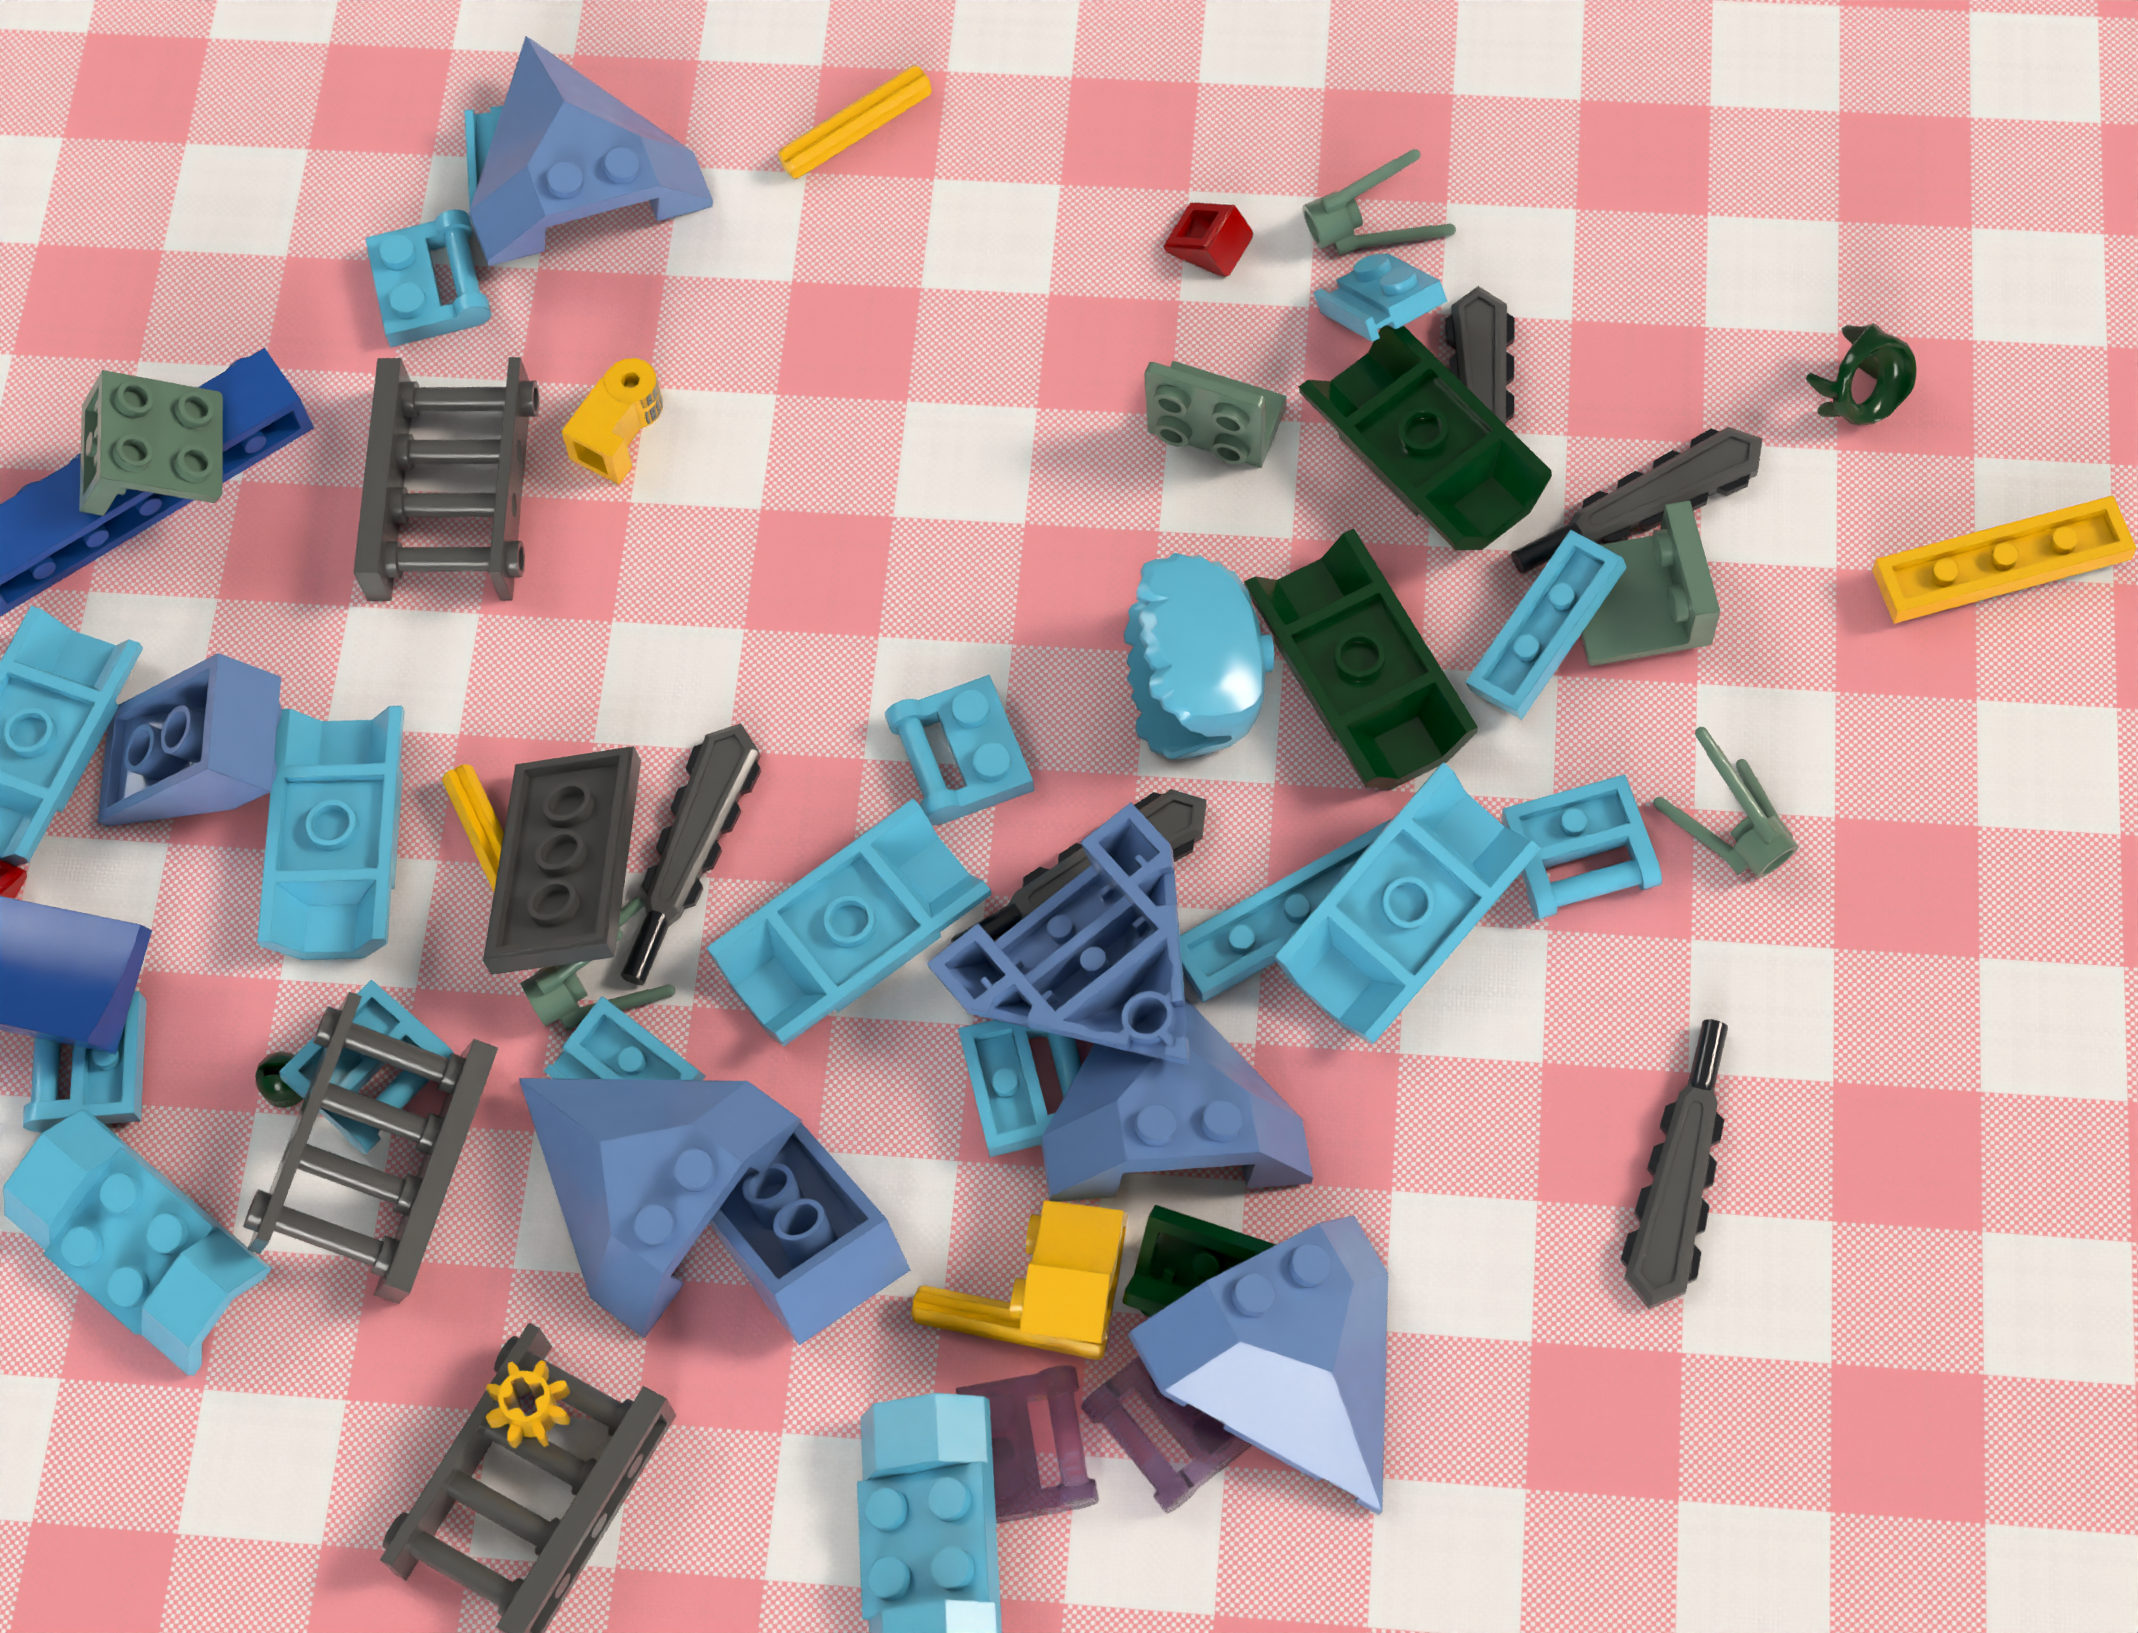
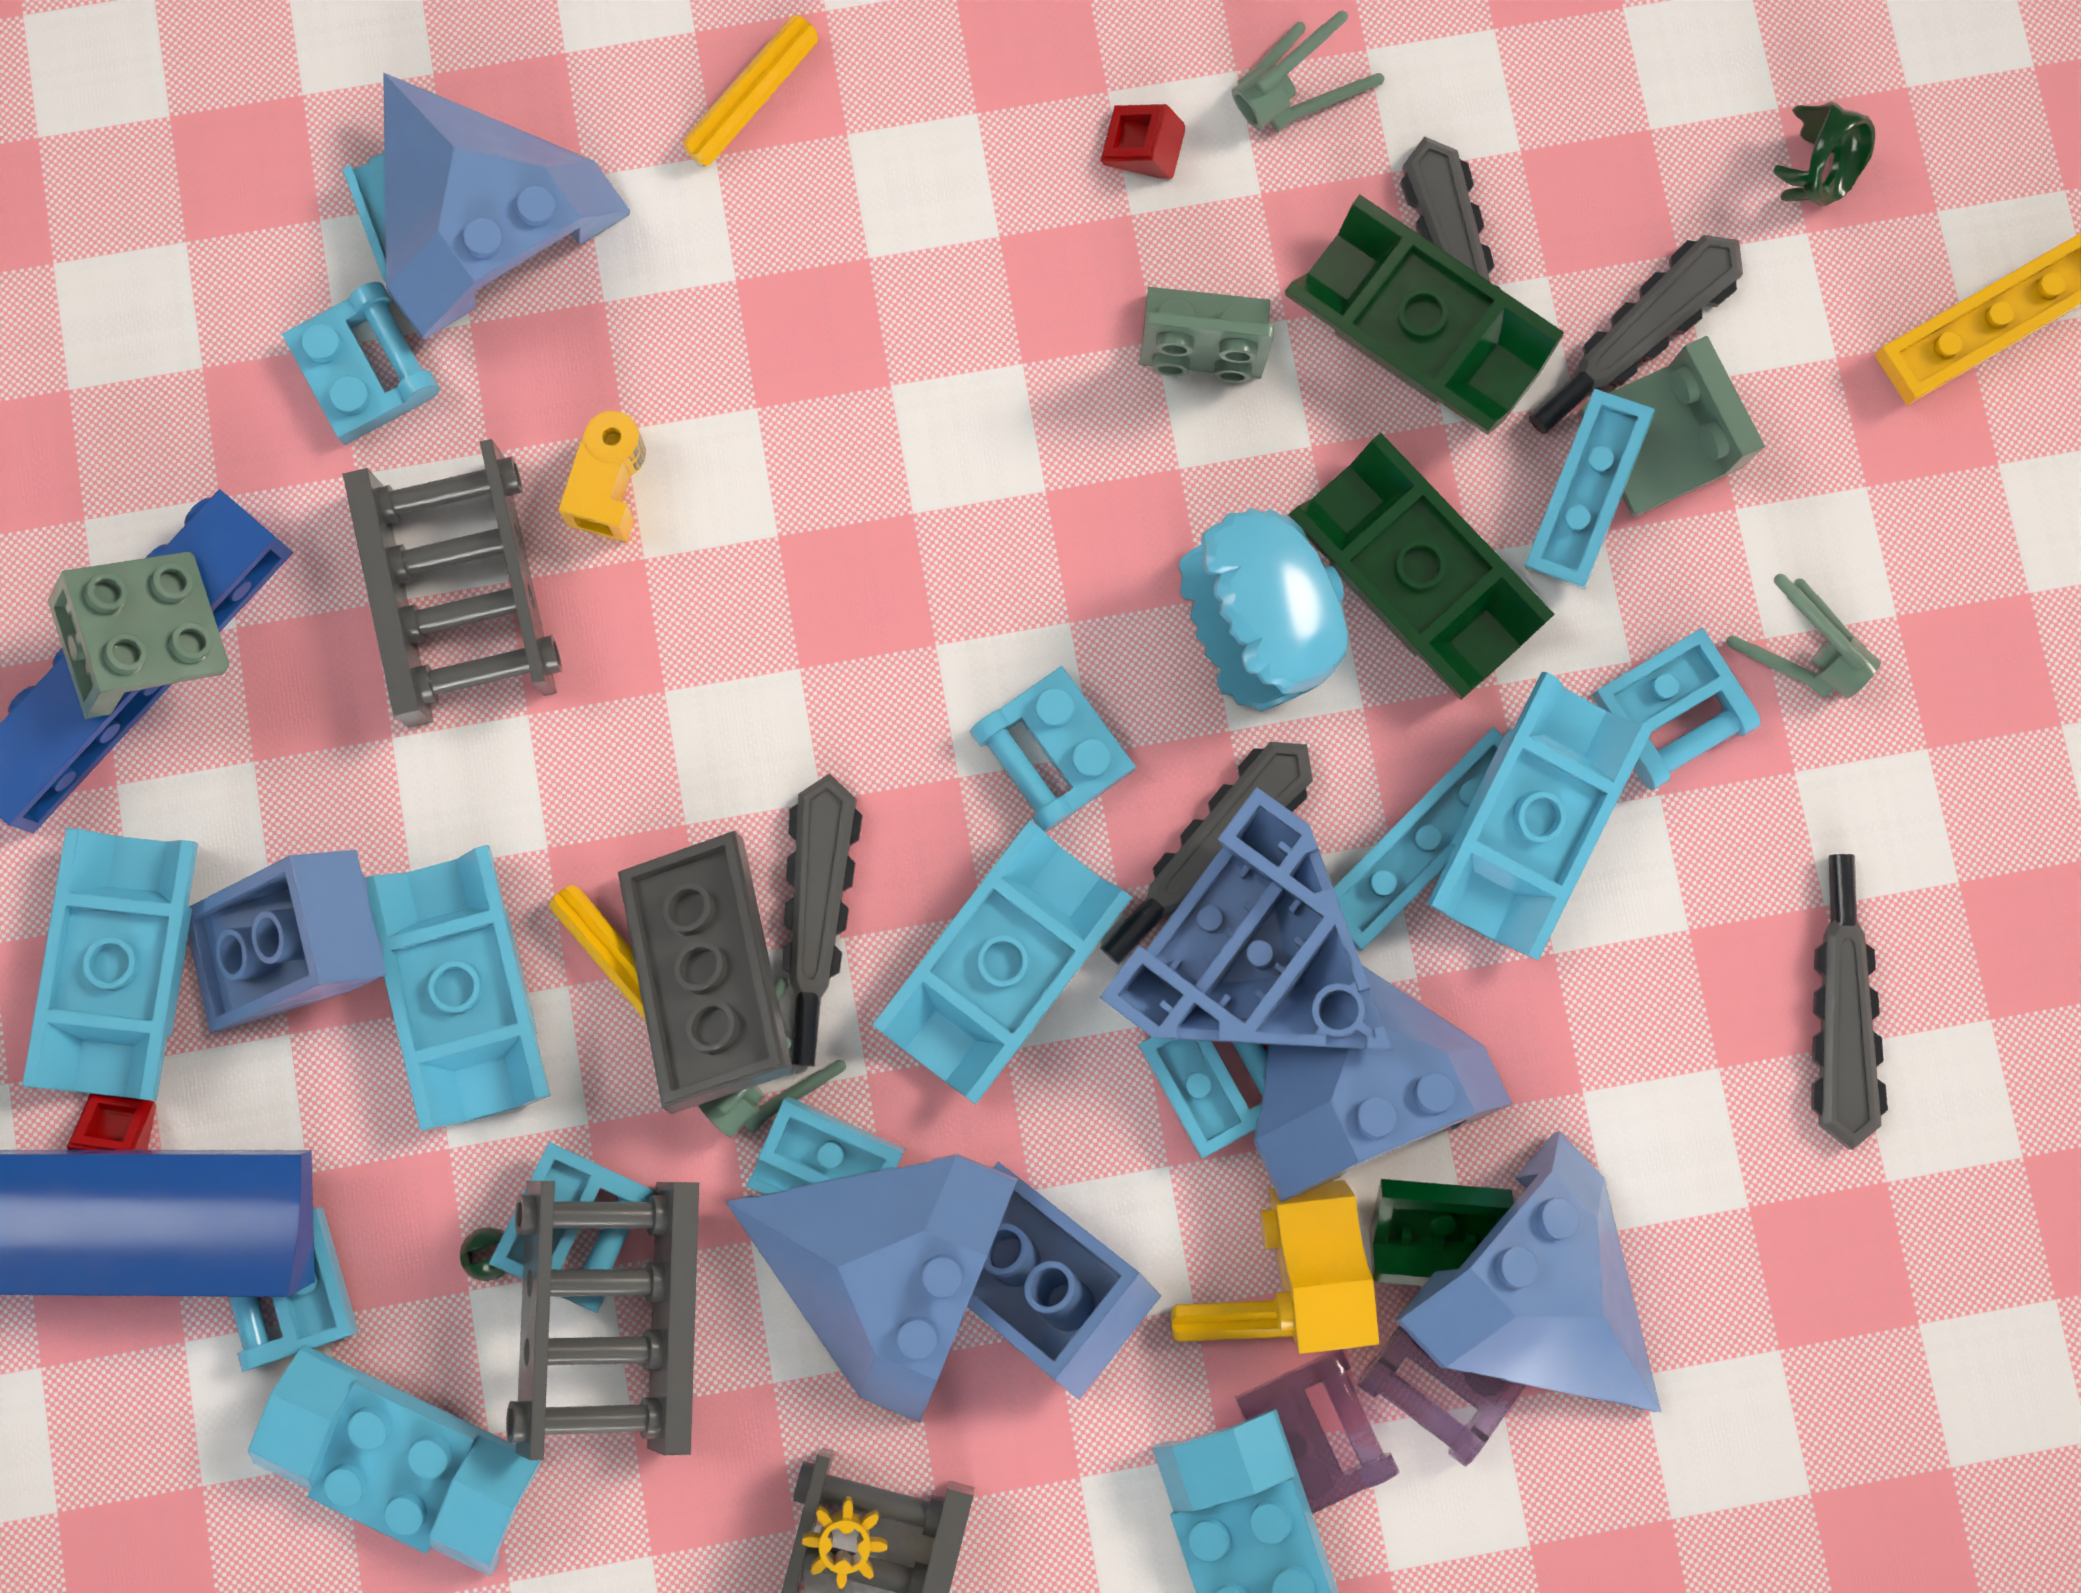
camera: 25 degrees left, 15 degrees up
medium azure plate [1313,253,1448,342] -> none

